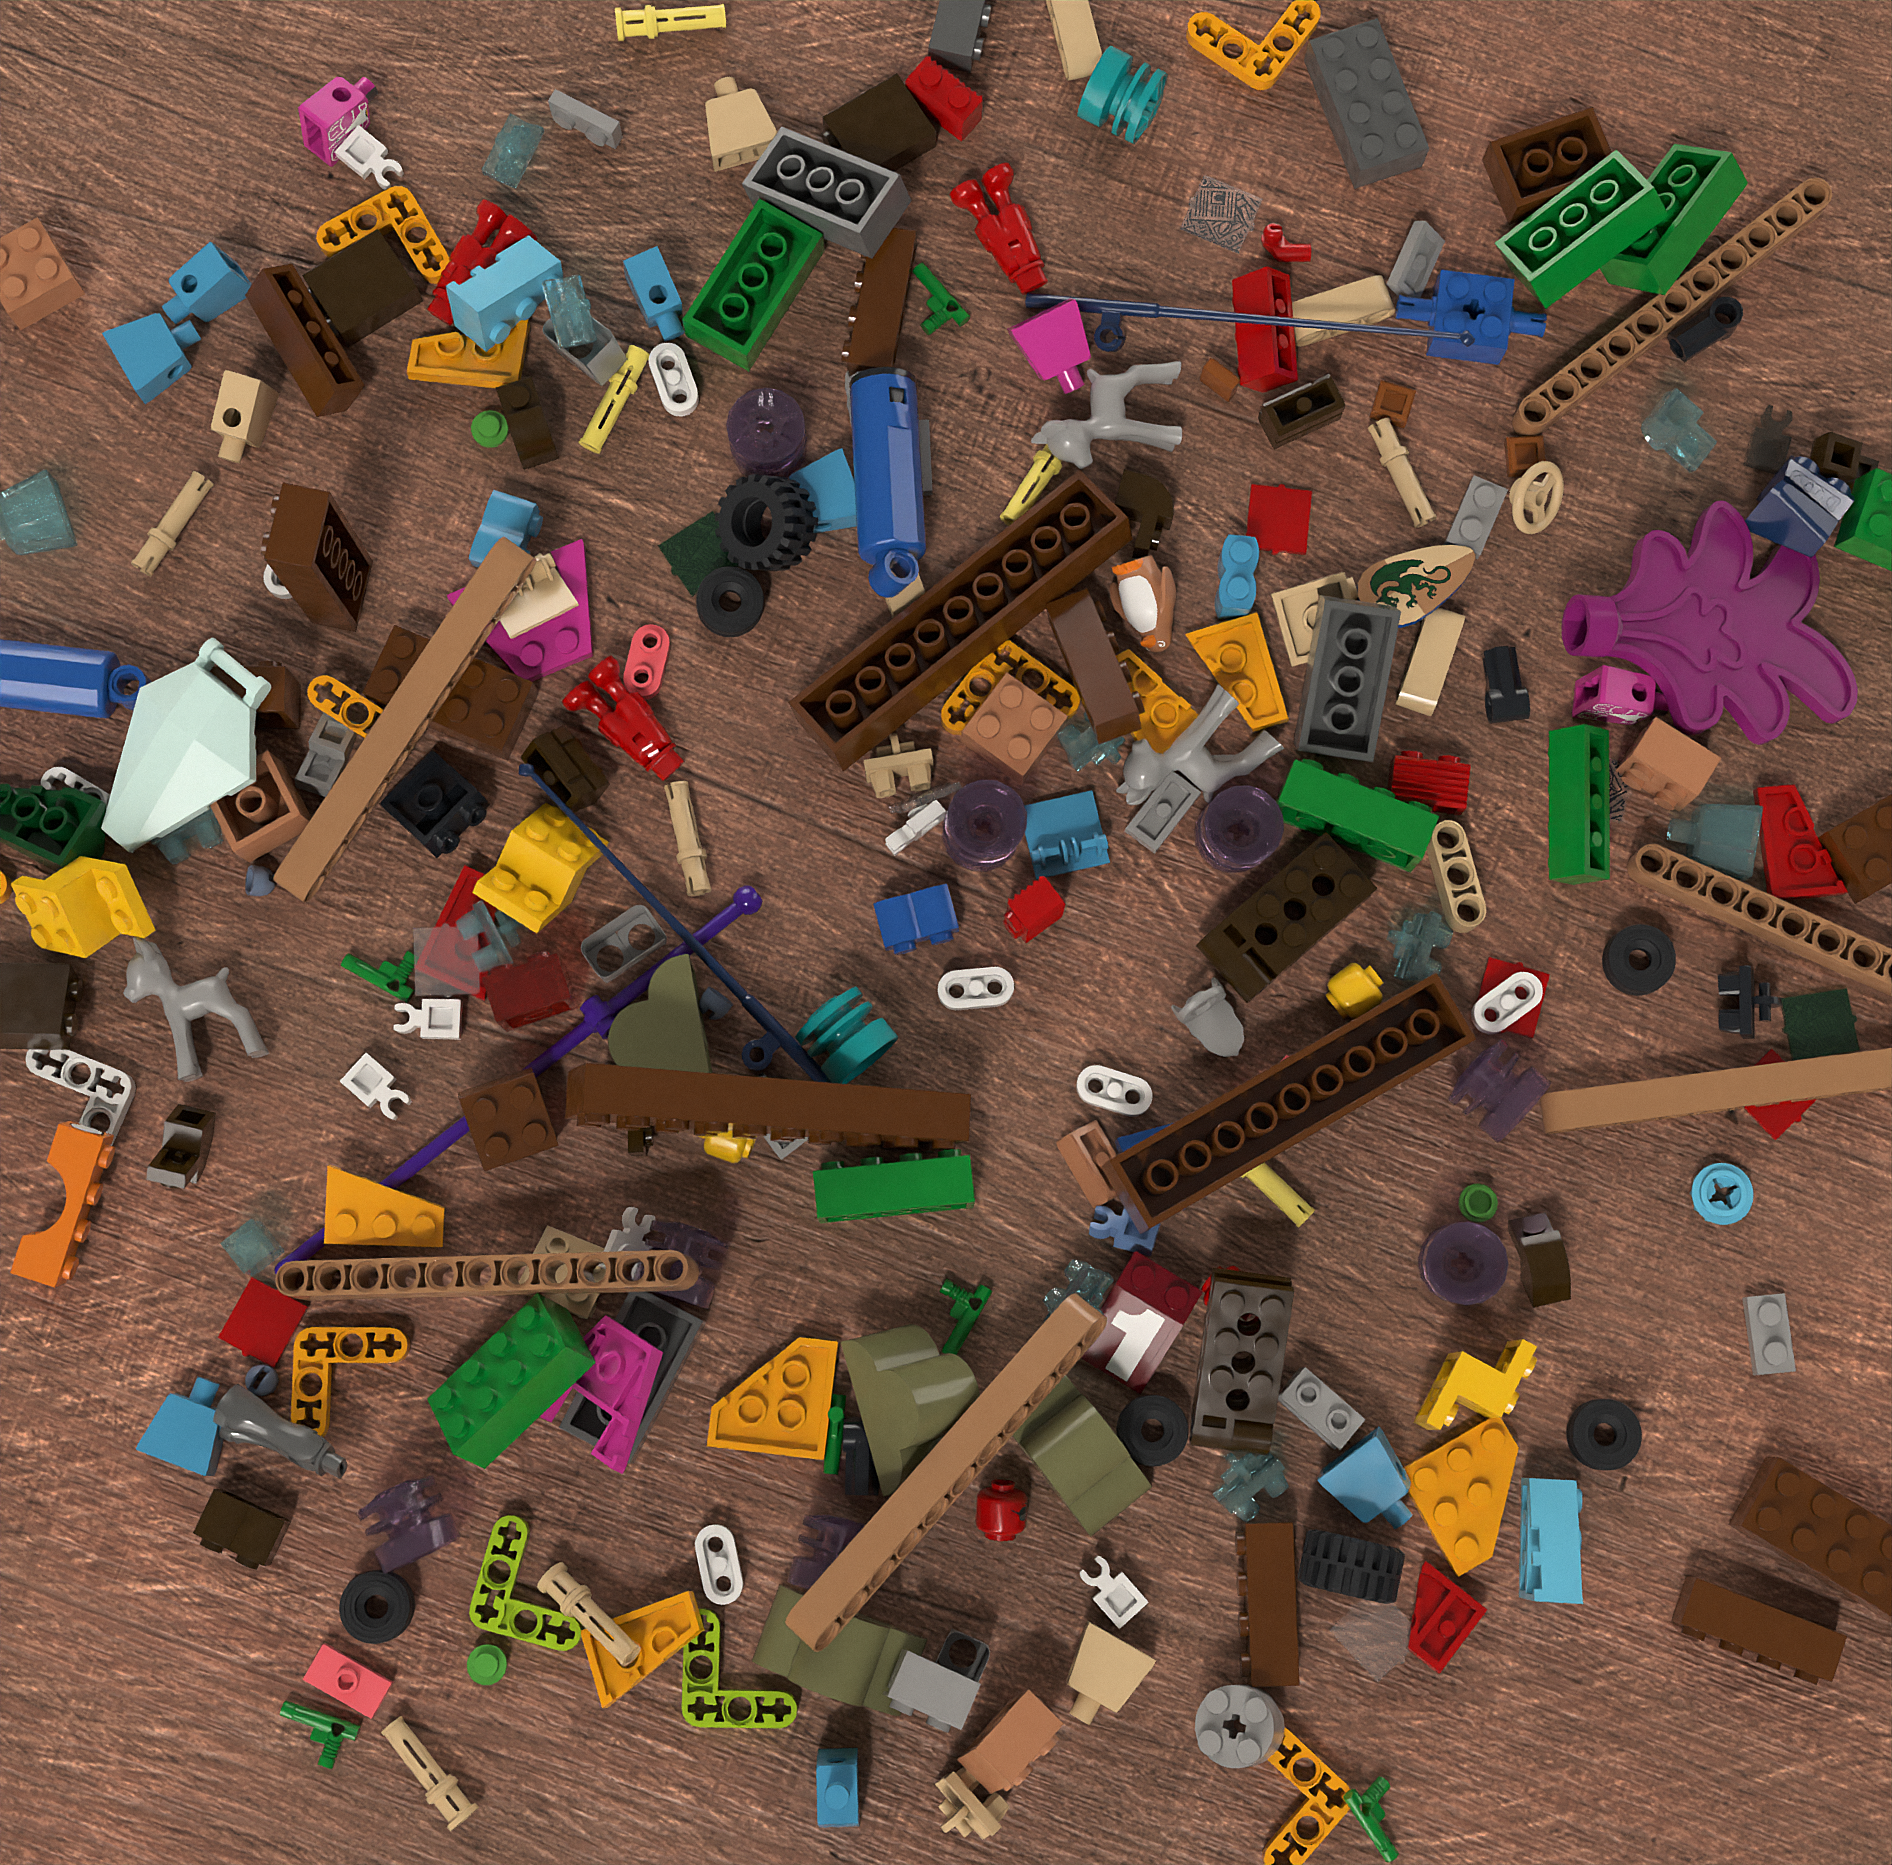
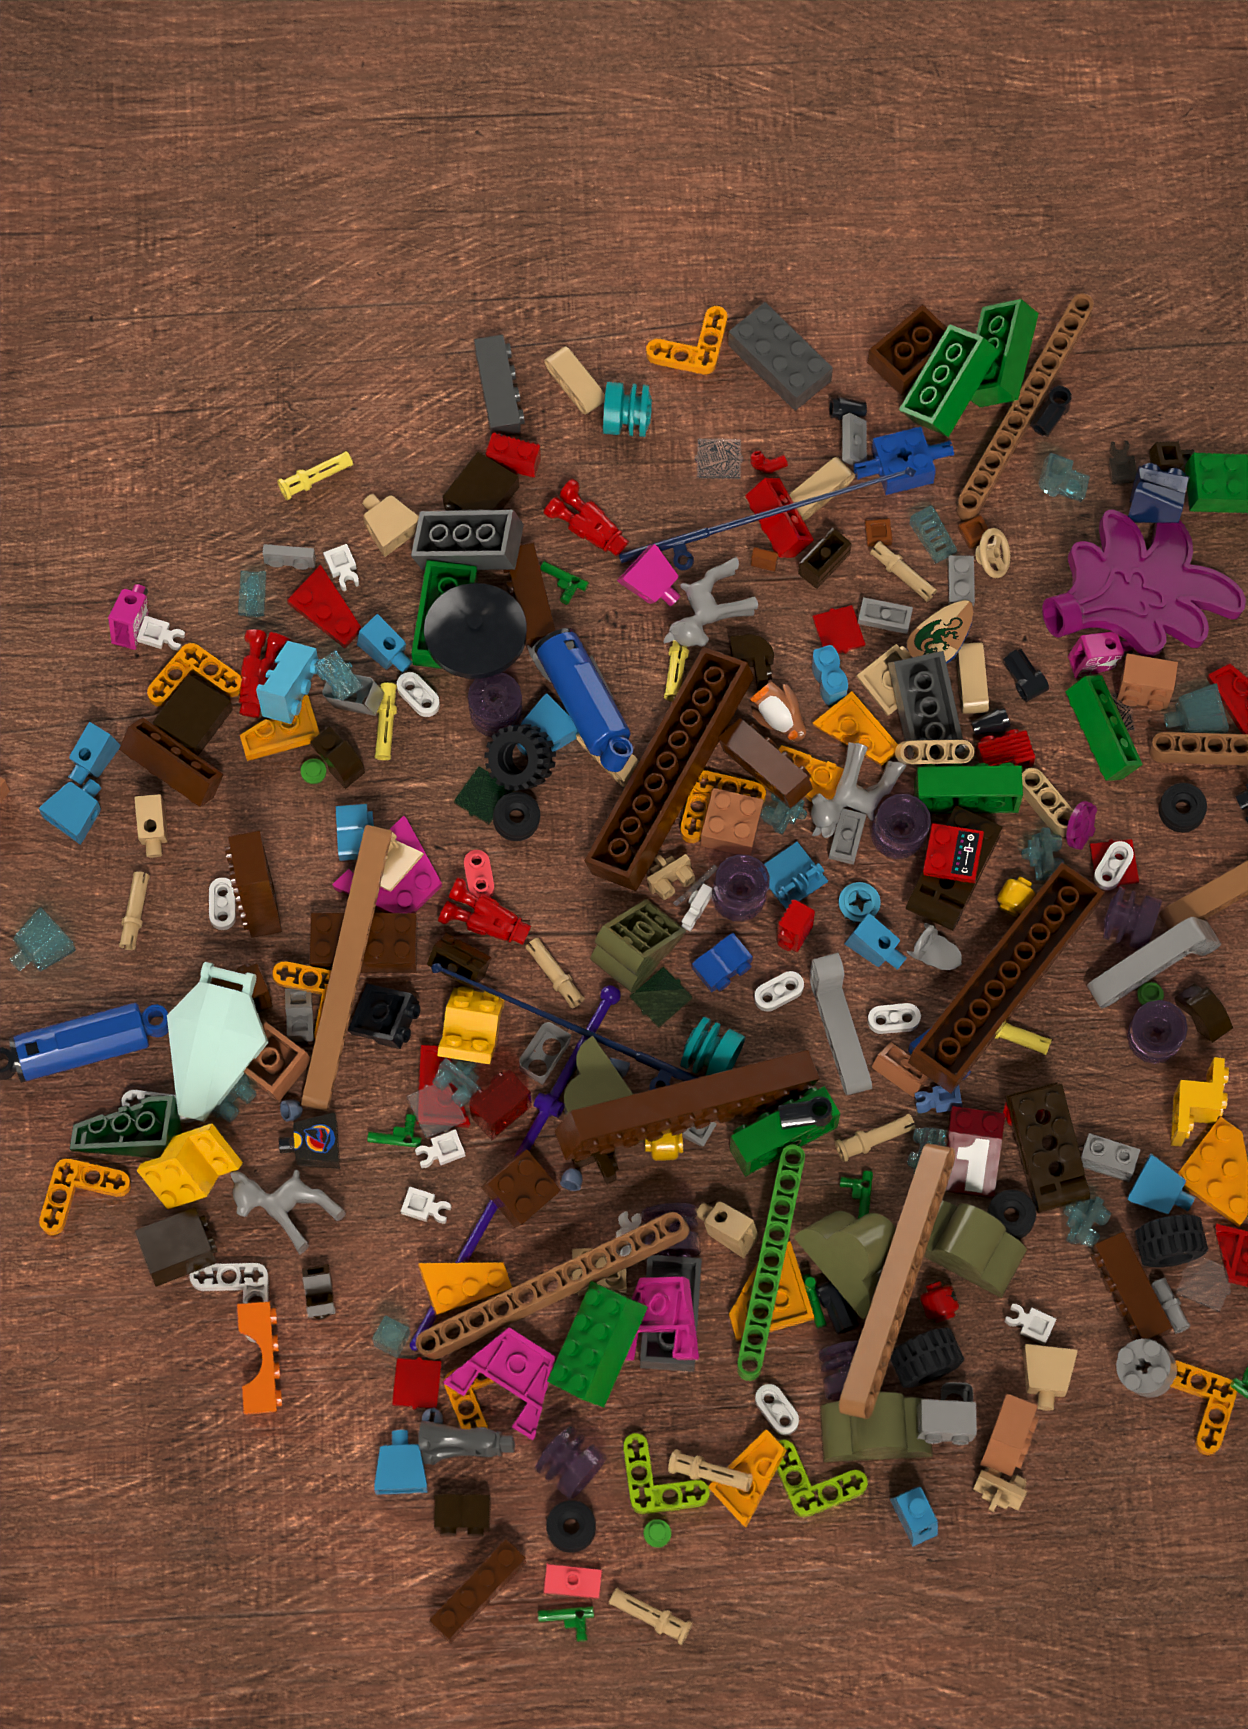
camera: 20 degrees left, 10 degrees down
none -> clear smoke torso [279,1113,340,1169]
none -> red wing [287,564,361,648]
none -> white plate [323,544,359,591]
none -> black dish [424,583,527,679]
none -> reddish brown brick [429,1539,526,1644]
none -> dark pink wing [443,1327,555,1440]
none -> sand blue hinge [560,1168,583,1191]
none -> olive brick [590,899,686,993]
none -> clear green piece [630,967,693,1028]
none -> tan torso [696,1201,759,1259]
none -> bright green beam [737,1144,805,1381]
none -> black piece [778,1096,832,1130]
none -> light grey beam [809,953,872,1096]
none -> black cone [829,396,867,421]
none -> tan pin [835,1114,916,1163]
none -> medium azure gear [839,882,881,923]
none -> dark azure torso [844,913,907,970]
none -> light grey plate [858,597,913,634]
none -> black tyre [890,1328,964,1388]
none -> tan beam [895,740,974,764]
none -> clear light blue slope [909,505,957,564]
none -> red plate [923,823,984,883]
none -> black cone [971,707,1011,736]
none -> magenta wheel [1066,801,1097,850]
none -> light grey beam [1087,917,1221,1009]
none -> light grey pin [1151,1278,1191,1334]

